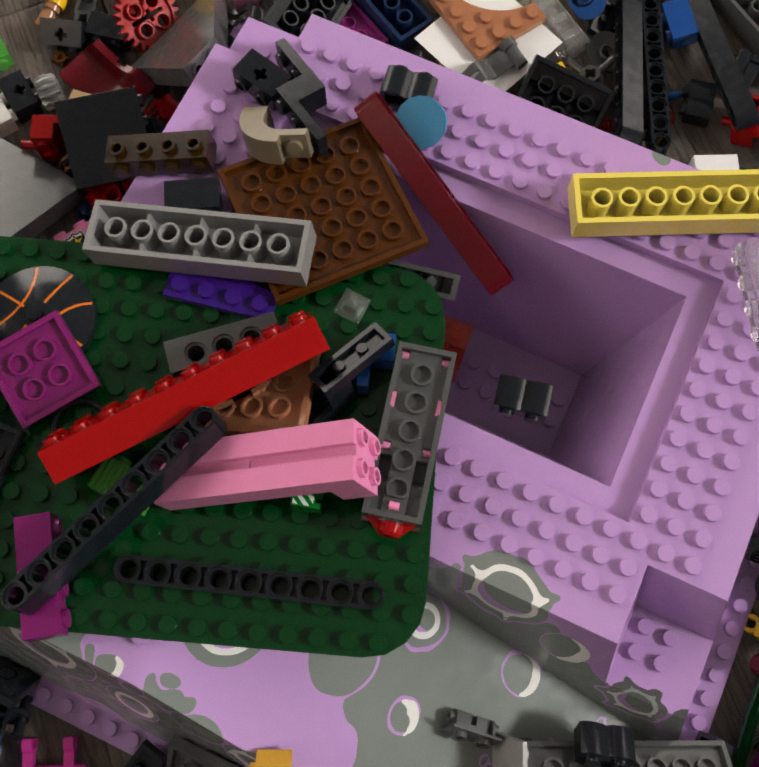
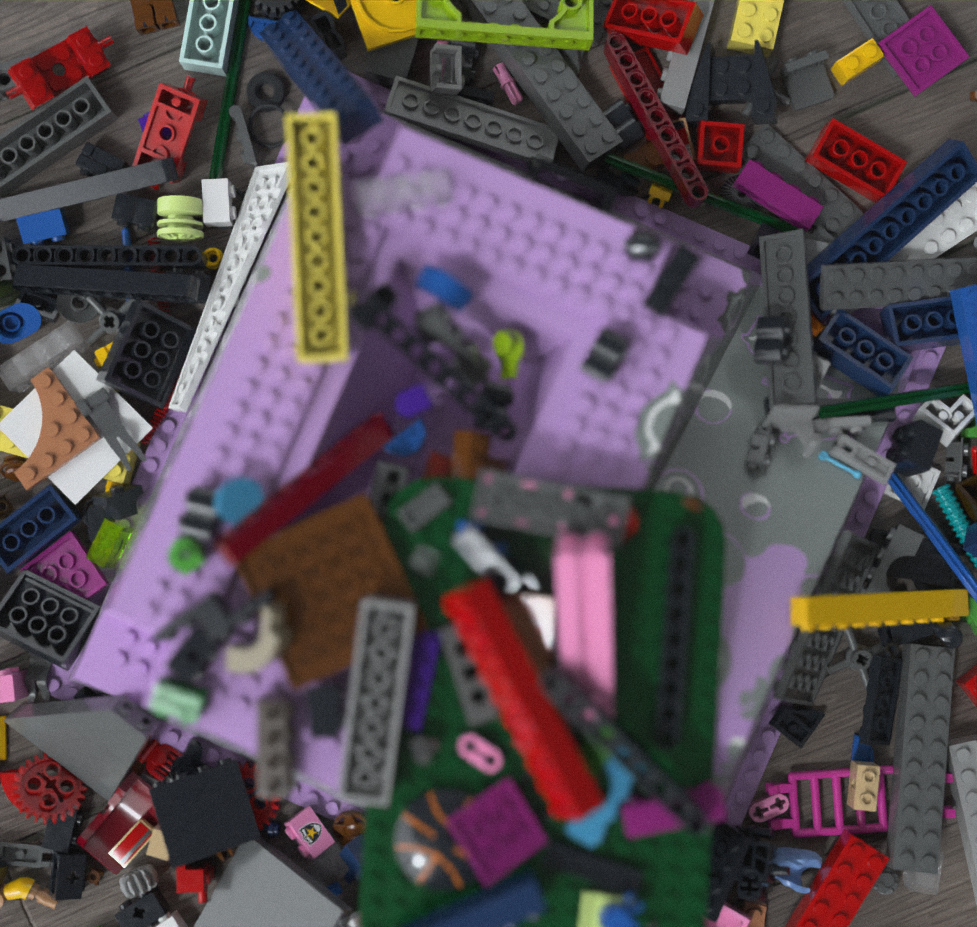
camera: 90 degrees left, 15 degrees up
none -> slope [109,817,154,868]
none -> brick [149,675,209,725]
none -> yellowish green wheel [157,195,204,243]
none -> bright green brick [167,536,208,576]
none -> black beam [348,288,517,442]
none -> black brick [351,282,401,332]
none -> blue tile [383,419,426,456]
none -> dark purple brick [394,384,434,420]
none -> dark grey tile [397,483,452,532]
none -> dark grey tile [408,736,439,764]
none -> blue brick [414,264,474,314]
none -> dark grey arch [414,301,490,387]
none -> reddish brown brick [450,430,508,480]
none -> bright pink beam [459,733,501,772]
none -> lime piece [493,329,525,380]
none -> dark azure arch [565,747,644,848]
none -> black brick [579,326,630,384]
none -> black head [624,229,660,262]
none -> black plate [641,243,702,318]
none -> reddish brown piece [682,496,703,512]
none -> bright pink beam [748,793,789,823]

